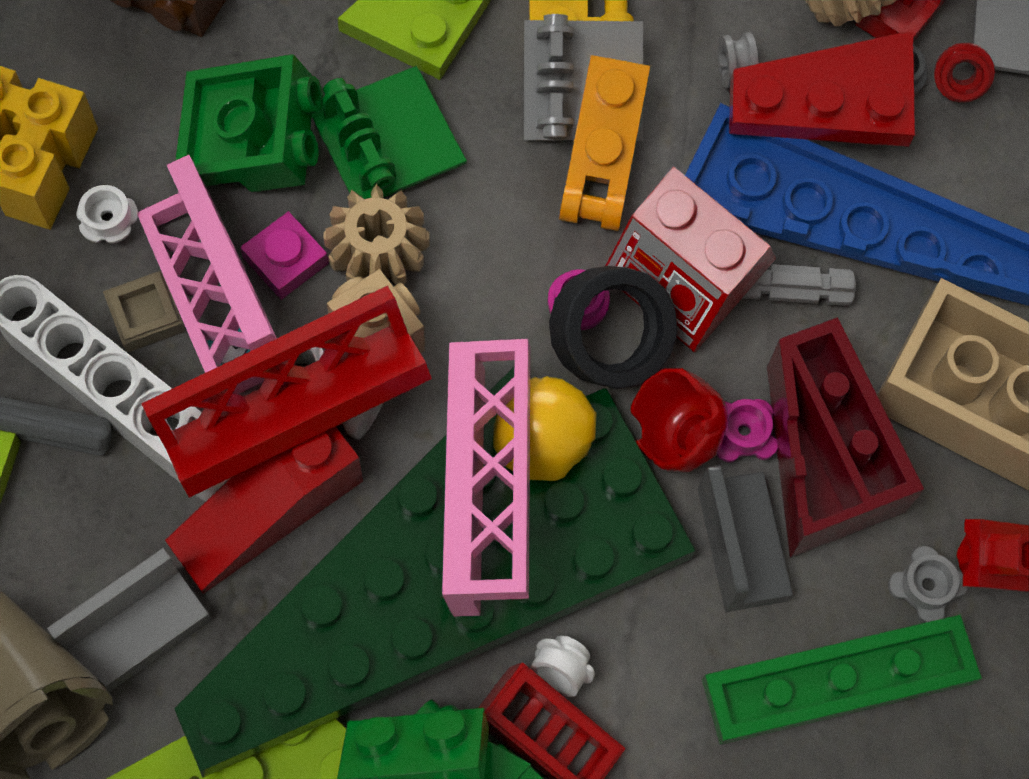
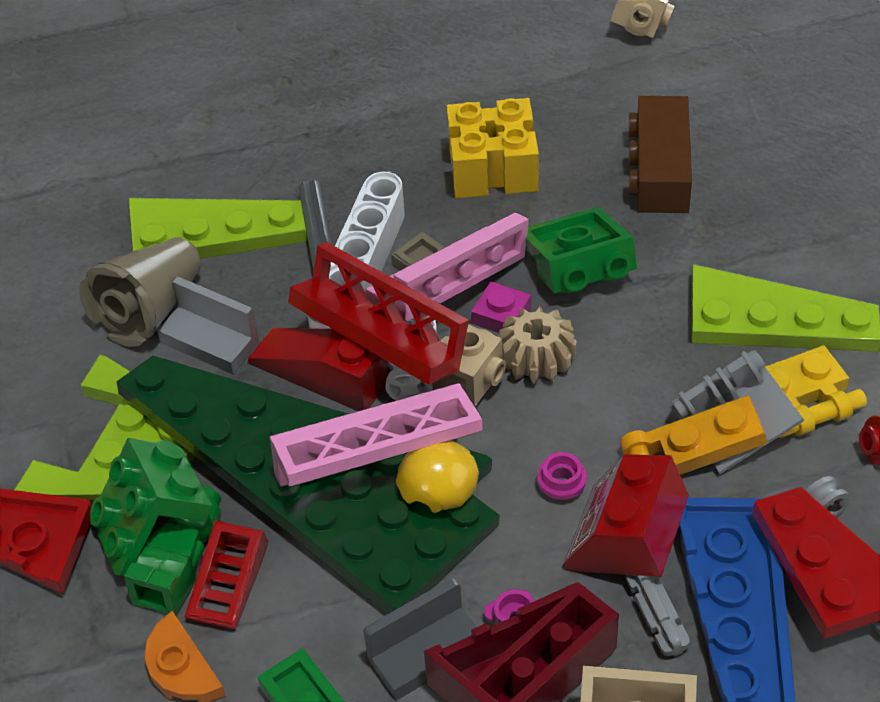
camera: 75 degrees right, 20 degrees down
white plate [76,185,138,244] -> none
green hinge [311,66,467,199] -> none
white plate [530,636,595,697] -> none
black tyre [549,266,678,389] -> none
red hair [630,368,728,473] -> none

